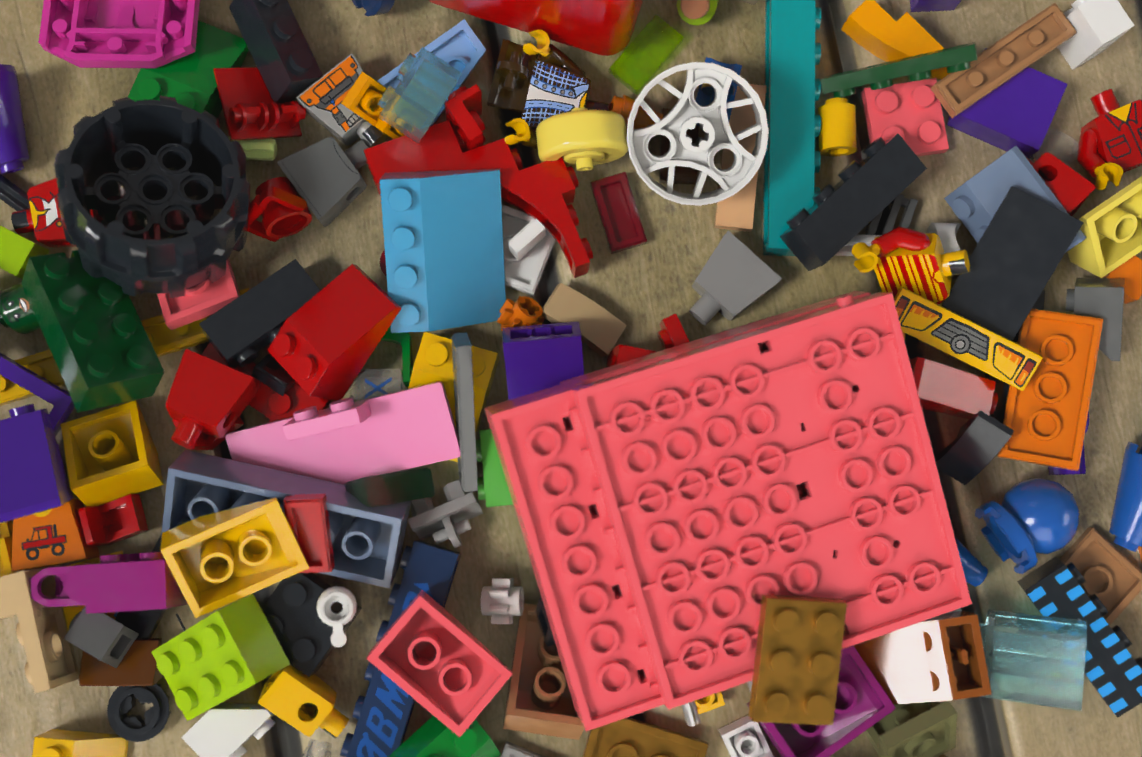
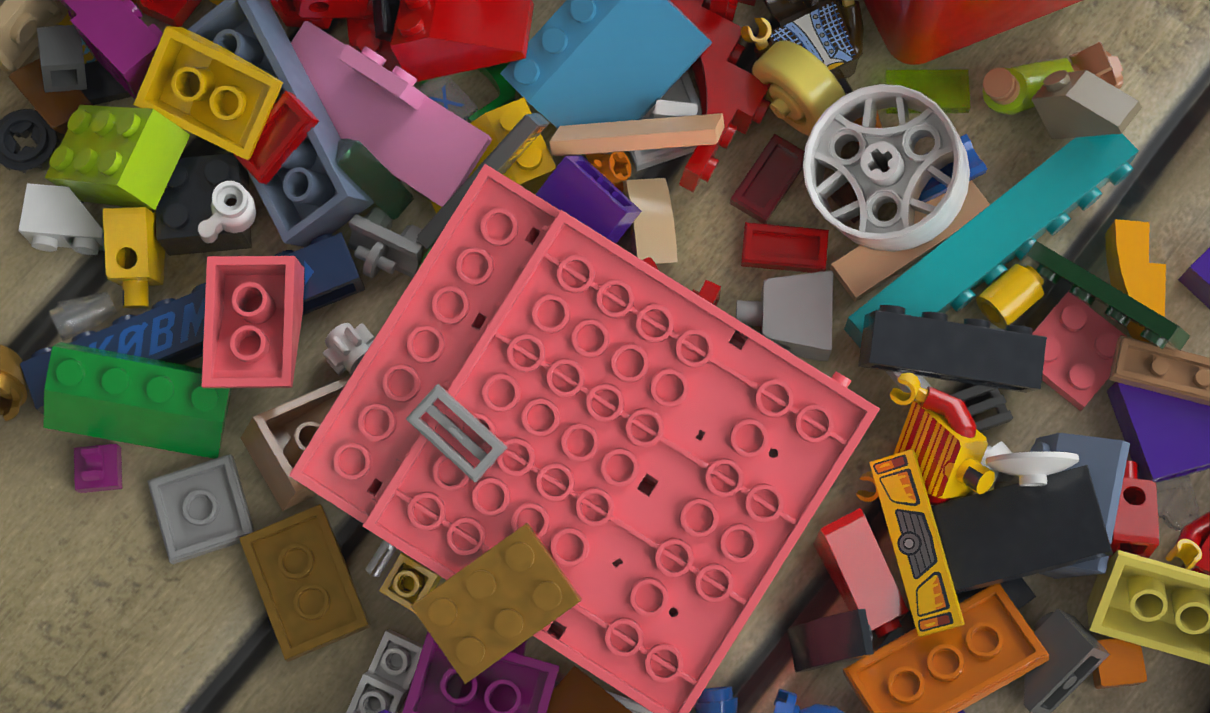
camera: 60 degrees right, 10 degrees down
none -> light grey tile [406,384,508,482]
none -> light nougat tile [549,113,725,156]
none -> red tile [741,222,829,273]
none -> white dish [986,452,1079,486]

